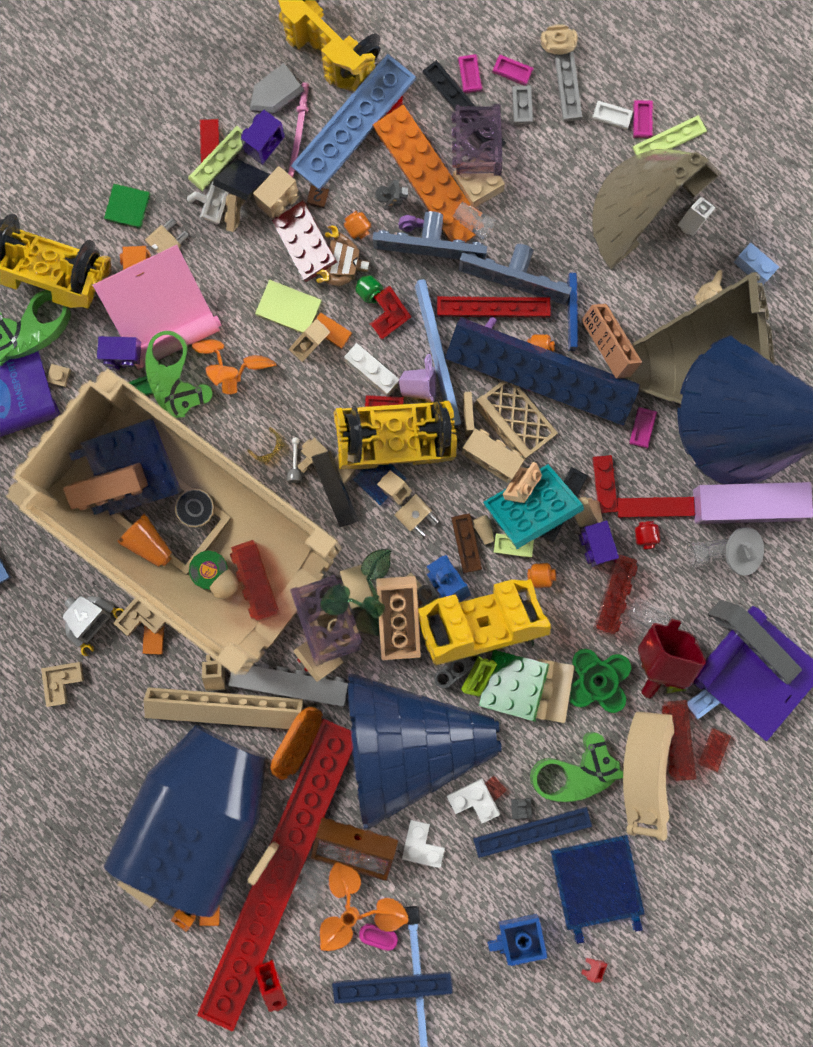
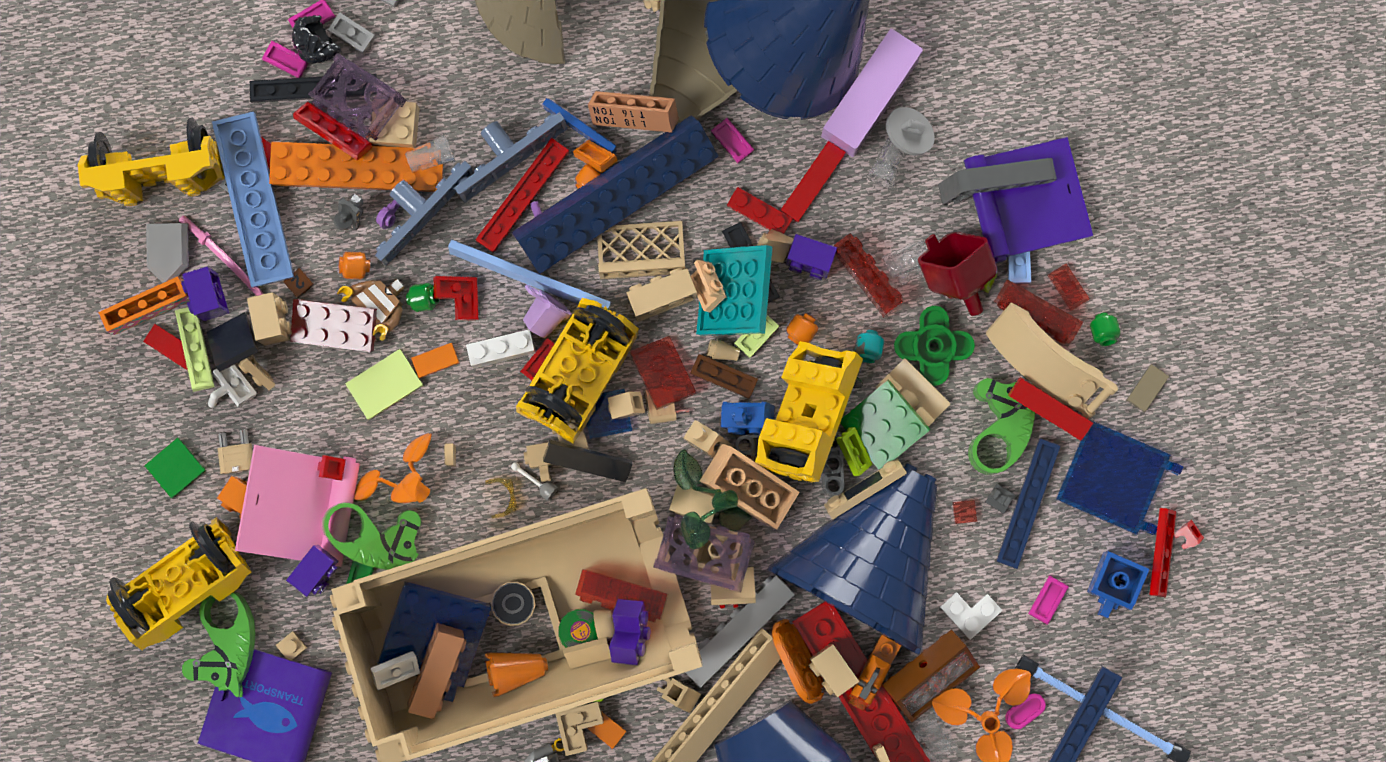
camera: 50 degrees left, 0 degrees up
tan slope [289,319,330,362] -> none
white plate [447,779,500,823] -> none
tan tile [463,392,474,437] -> none
red head [635,521,661,550] -> none
none -> orange brick [98,276,190,335]
none -> black hair [292,15,341,64]
none -> red tile [293,101,372,161]
none -> red tile [317,455,346,481]
none -> white plate [371,651,420,690]
none -> tan tile [444,443,456,467]
none -> tan tile [564,637,611,669]
none -> orange tile [573,140,618,173]
none -> dark purple brick [609,599,651,665]
none -> clear red tile [630,336,696,410]
none -> tan torso [684,420,734,459]
none -> tan brick [809,643,859,697]
none -> tan plate [824,459,907,520]
none -> orange plate [848,634,901,711]
none -> teal head [854,330,885,363]
none -> red tile [1008,377,1093,441]
none -> dark pink tile [1028,576,1069,625]
none -> green head [1090,313,1121,346]
none -> dark tan tile [1126,364,1169,412]
none -> red tile [1149,508,1176,598]

